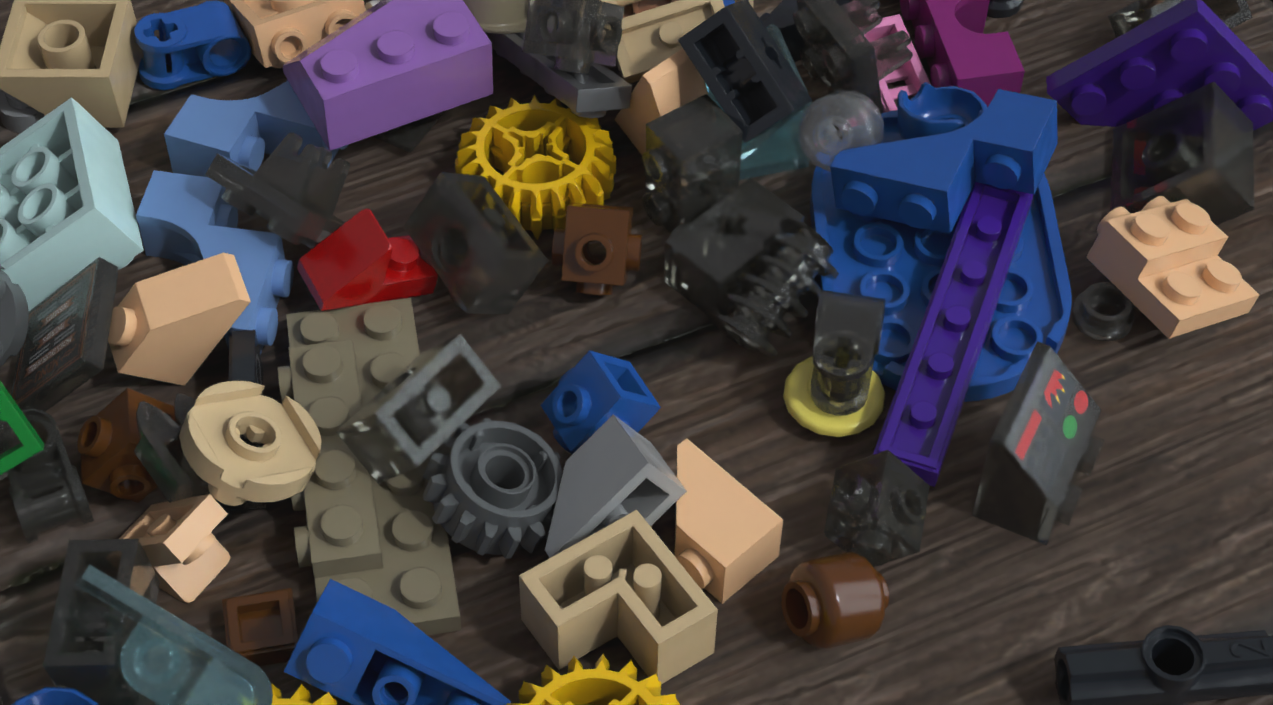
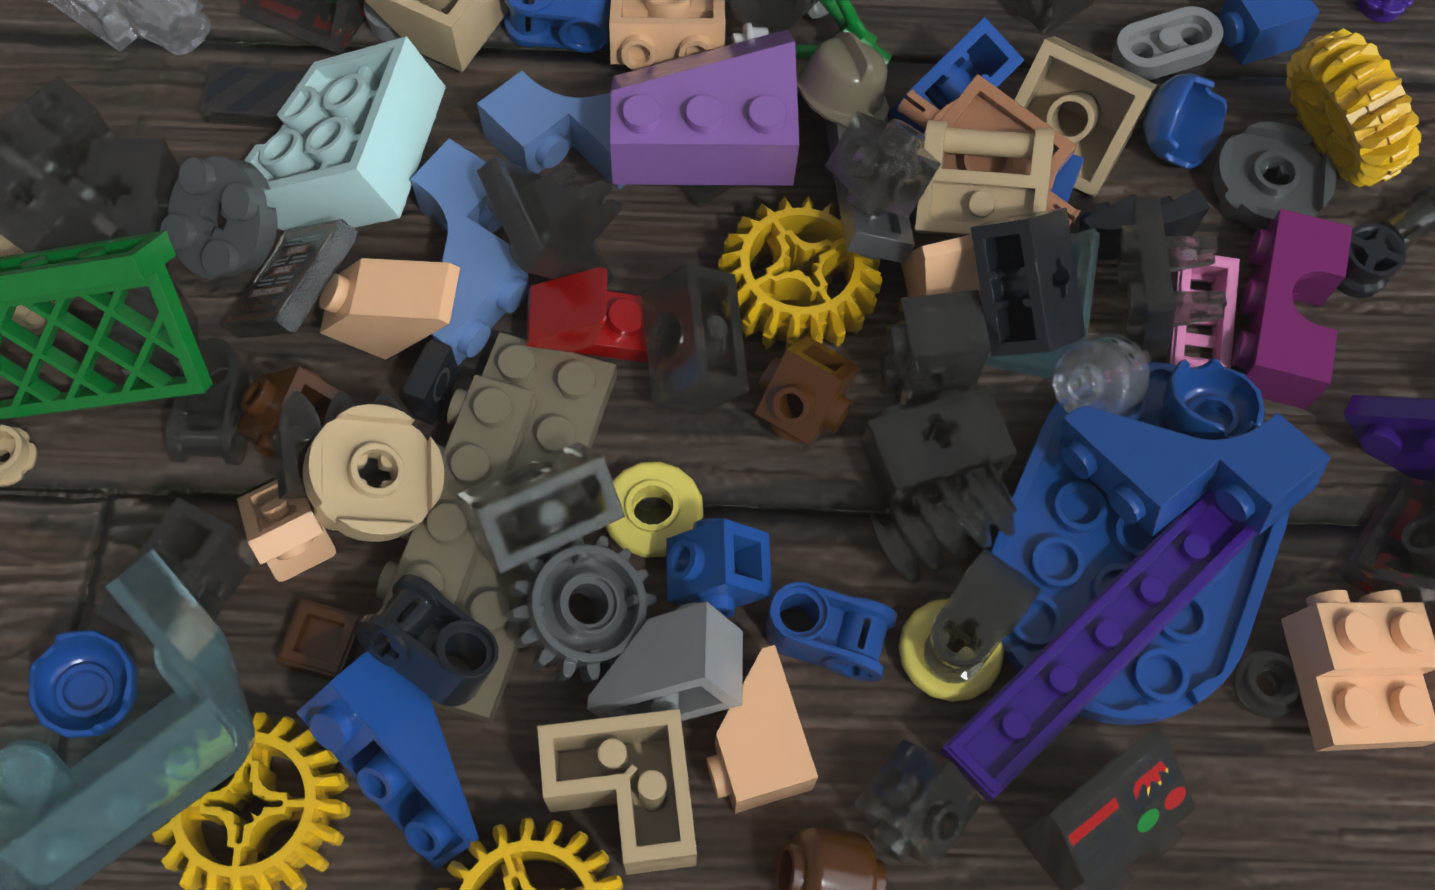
camera: 25 degrees right, 15 degrees up
none -> black piece [356,574,499,707]
none -> light yellow piece [602,462,704,558]
none -> blue piece [764,582,897,682]

